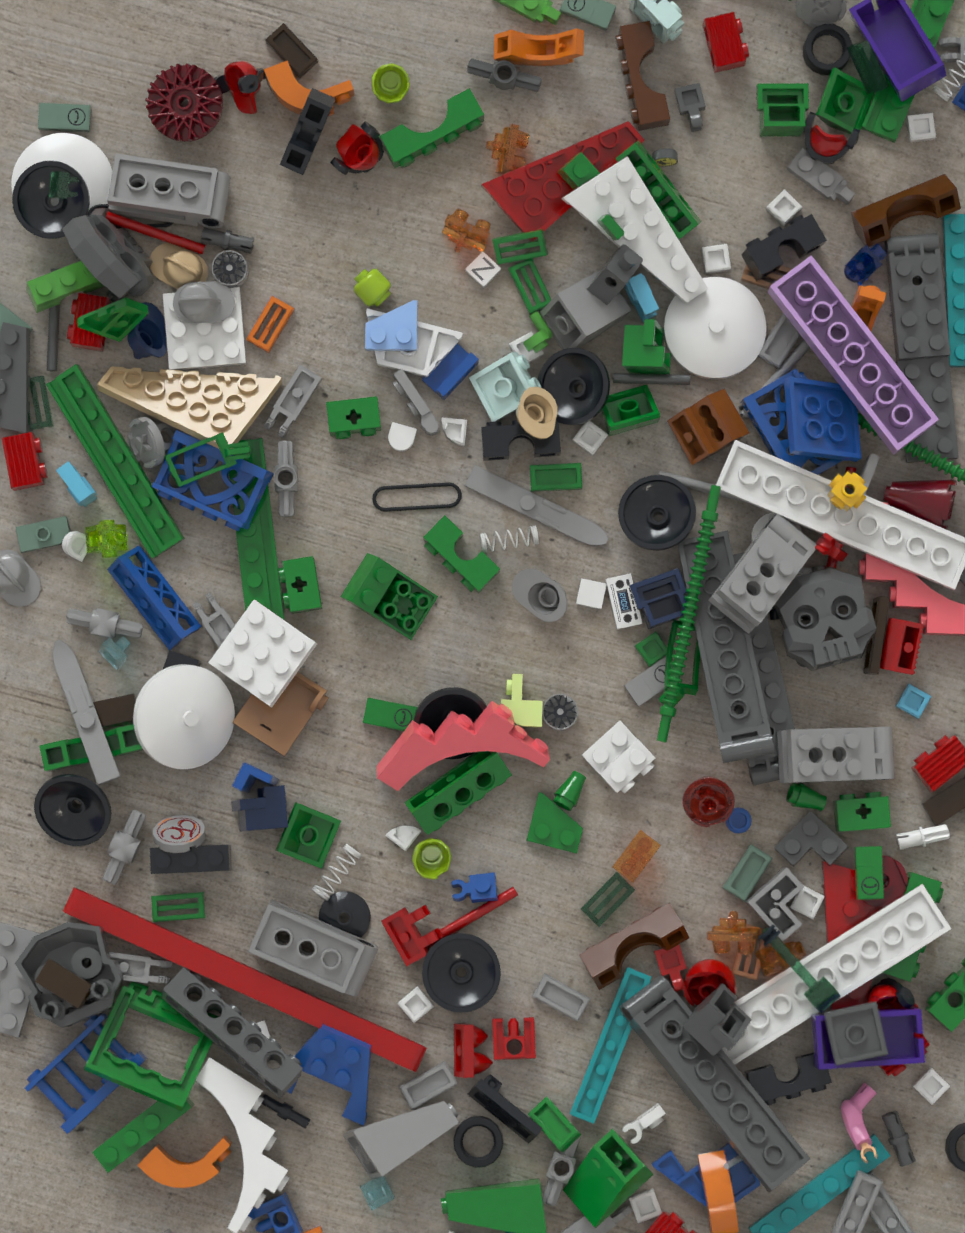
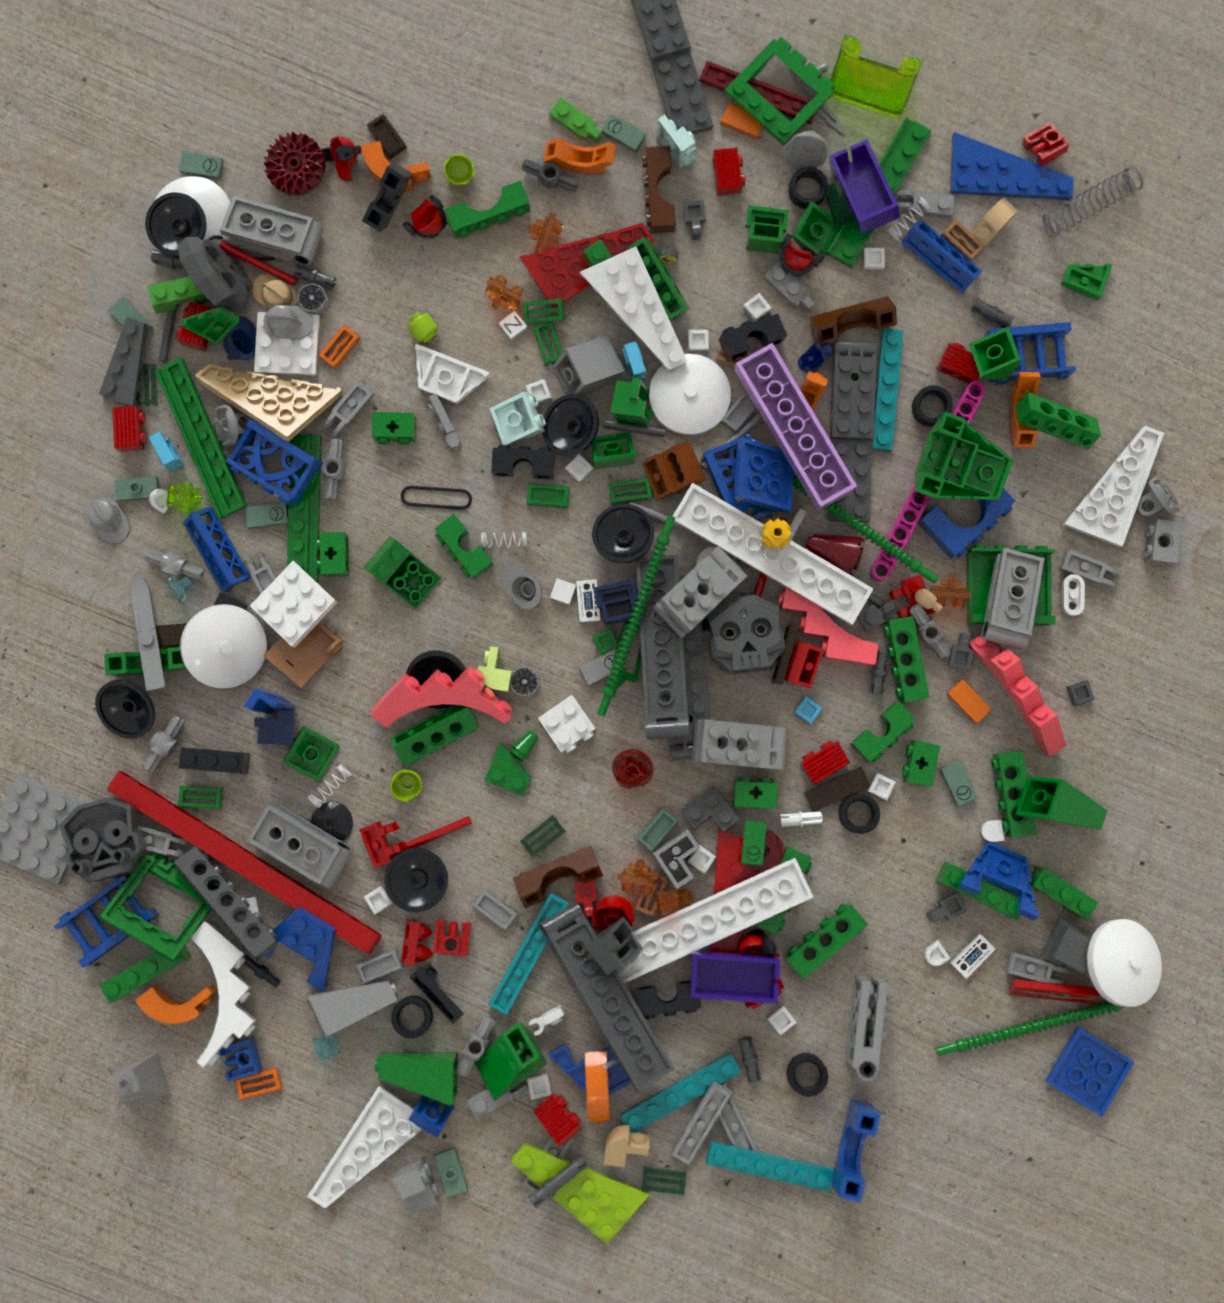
camera: 10 degrees right, 0 degrees up
dark brown tile [35,959,92,1009] -> none
clear green tile [49,171,79,199] -> none
light grey tile [153,815,205,853] -> none
green sword [164,432,251,487] -> none
green tile [363,698,417,731] -> none
light blue wing [365,300,417,351] -> none
white tile [385,826,421,851] -> none
white tile [388,422,417,452] -> none
blue panel [422,343,479,400] -> none
white tile [442,417,467,446] -> none
blue plate [451,872,498,903] -> none
light grey piece [465,465,608,546] -> none
tan piece [516,387,557,439] -> none
bright green plate [523,311,553,353] -> none
green tile [528,1096,582,1153] -> none
dark grey torso [587,244,643,305] -> none
green tile [597,214,625,241] -> none
clear orange hips [612,830,661,883] -> none
blue plate [725,808,752,834] -> none
clear green piece [758,924,841,1014] -> none
green cone [786,783,827,811] -> none
red plate [815,533,848,562] -> none
dark grey plate [823,1001,888,1066] -> none
bright pink arm [840,1083,877,1163] -> none
none -> dark grey pin [151,249,185,269]
none -> sand green tile [245,503,288,529]
none -> green tile [608,478,652,505]

